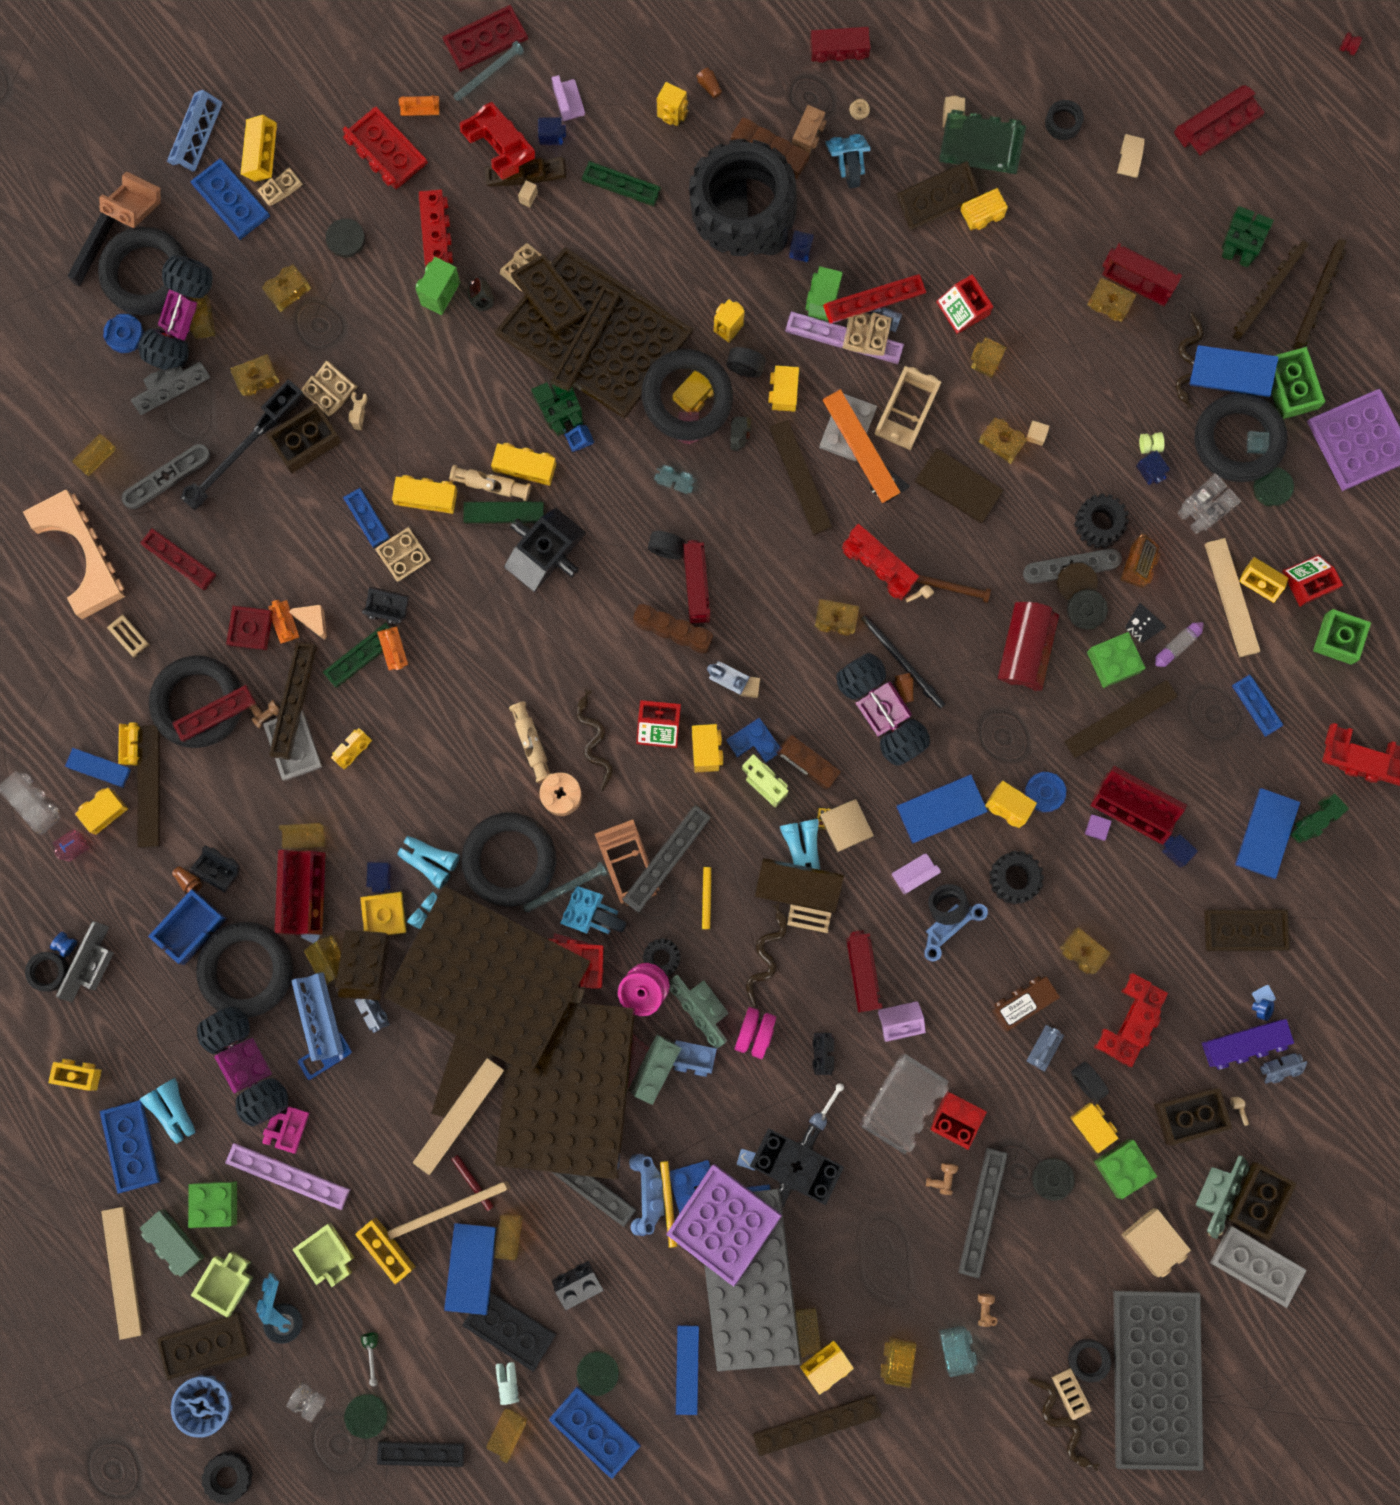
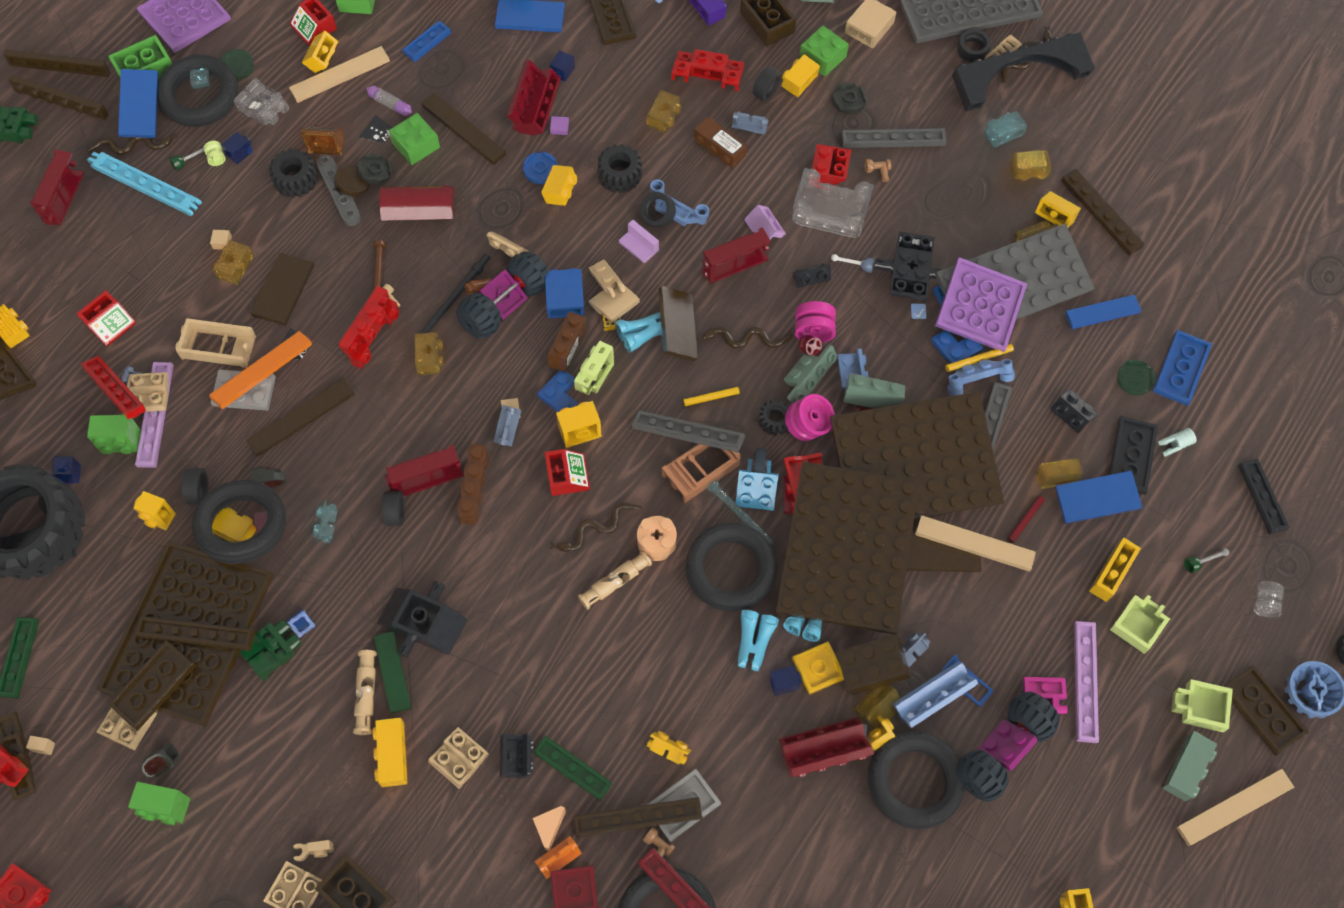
camera: 105 degrees left, 15 degrees down
blue tile [100,1100,161,1194] -> none
medium azure piece [140,1078,196,1144] -> none
blue piece [148,889,227,965] -> none
dark orange cone [172,866,202,894] -> none
bright green brick [188,1181,237,1228] -> none
black bracket [190,845,240,893] -> none
plate [256,1273,303,1344] -> none
clear yellow panel [279,823,325,849] -> none
blue tile [343,488,391,549] -> none
clear green tile [344,1394,388,1439] -> none
orange hinge [377,626,408,670] -> none
tan tile [388,1181,511,1240] -> none
red brick [419,189,453,267] -> none
clear yellow panel [486,1408,528,1463] -> none
yellow brick [491,443,556,486] -> none
yellow brick [768,366,799,412] -> none
tan tile [787,904,831,933] -> none
blue tile [896,775,988,844] -> none
clear yellow brick [970,337,1007,378] -> none
medium nougat piece [978,1294,997,1327] -> none
clear yellow brick [1087,278,1136,322] -> none
none -> medium azure hinge [87,152,202,216]
none -> dark green hinge [169,148,204,171]
none -> tan slope [487,232,529,257]
none -> blue brick [545,268,585,318]
none -> tan hinge [589,260,626,298]
none -> dark red wheel [798,335,822,356]
none -> yellow bracket [866,715,895,750]
none -> black arch [952,32,1095,112]

